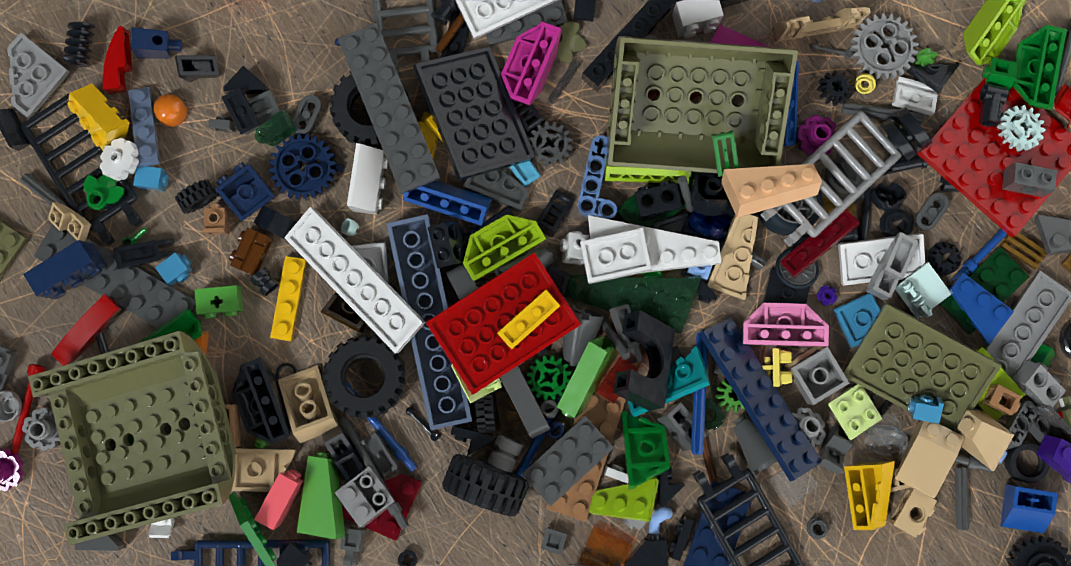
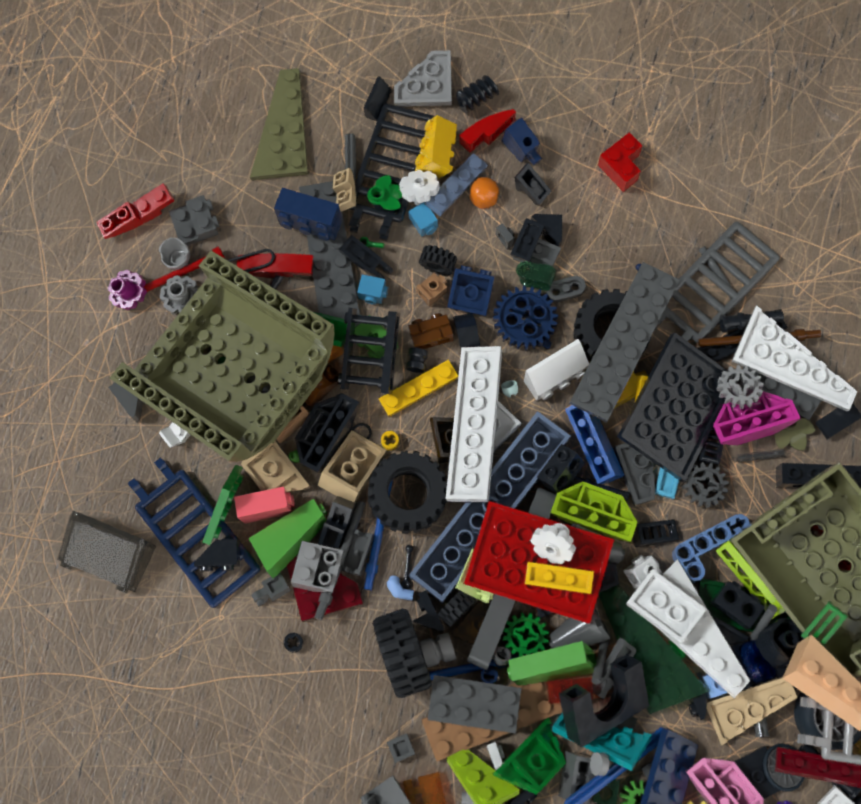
camera: 55 degrees right, 10 degrees down
none -> black piece [228,249,275,272]
none -> reddish brown slope [305,365,339,406]
none -> black fence [338,307,400,394]
none -> yellow bush [381,431,399,451]
none -> light blue arm [387,575,414,601]
none -> white plant [531,523,576,564]
none -> light grey tile [590,752,609,776]
none -> light grey gear [717,365,764,409]

